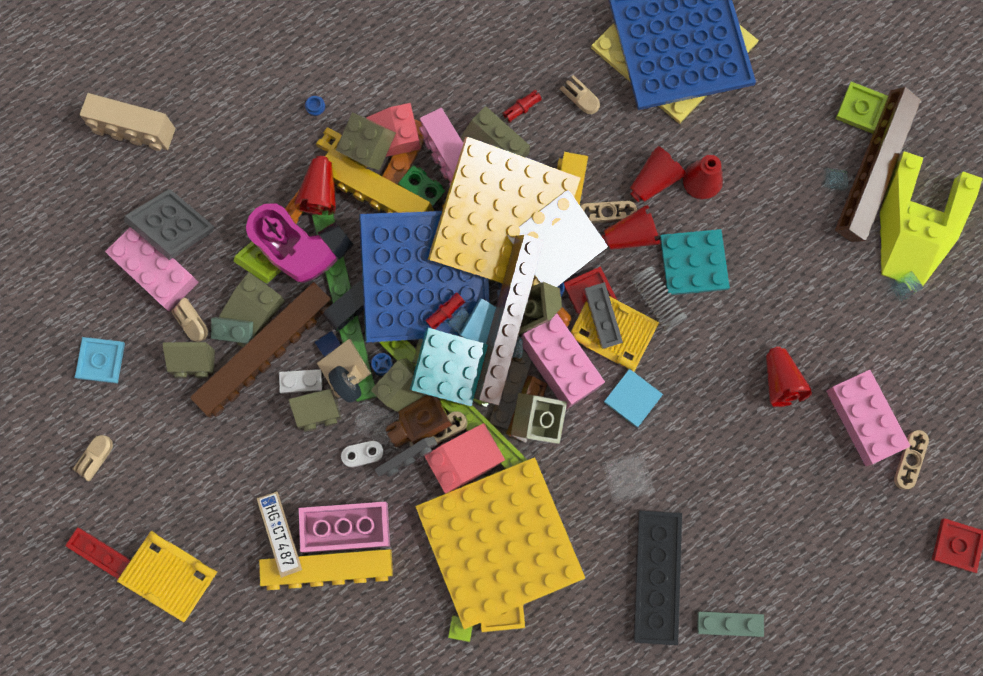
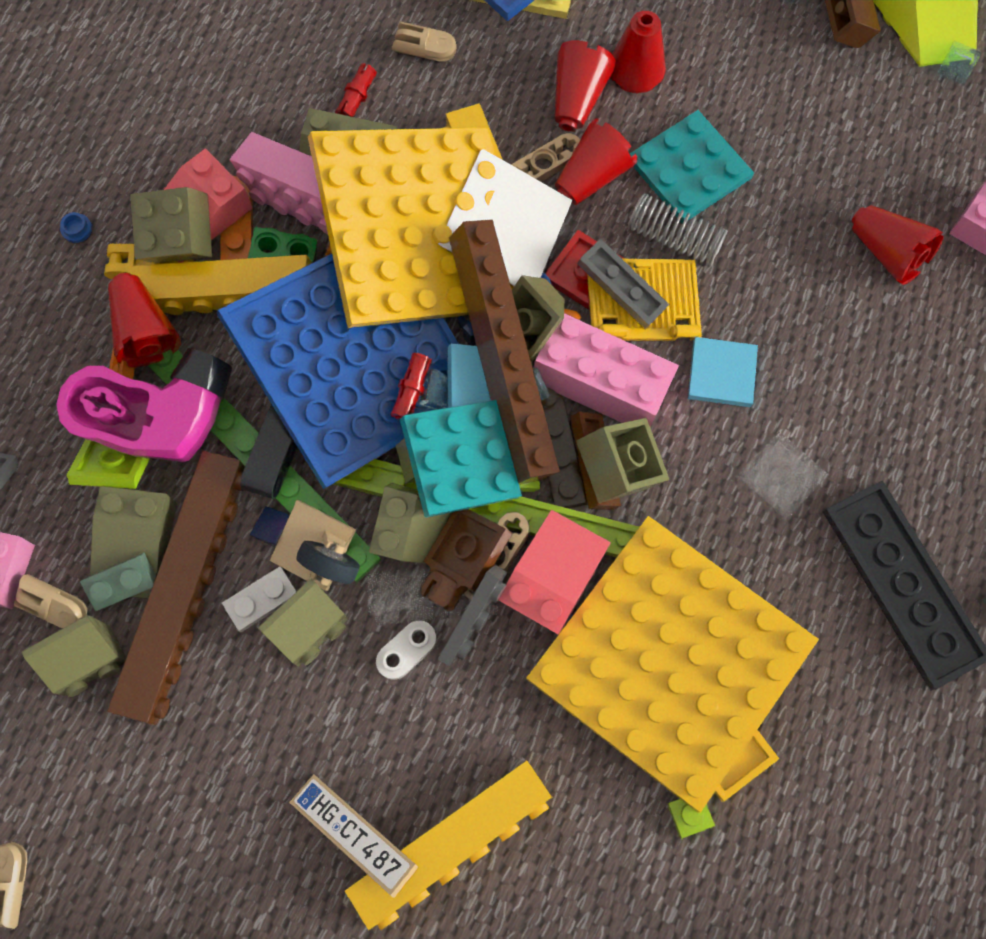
camera: 30 degrees left, 5 degrees down
bright pink brick [299,502,390,553] -> none
blue wheel [371,353,393,376] -> none

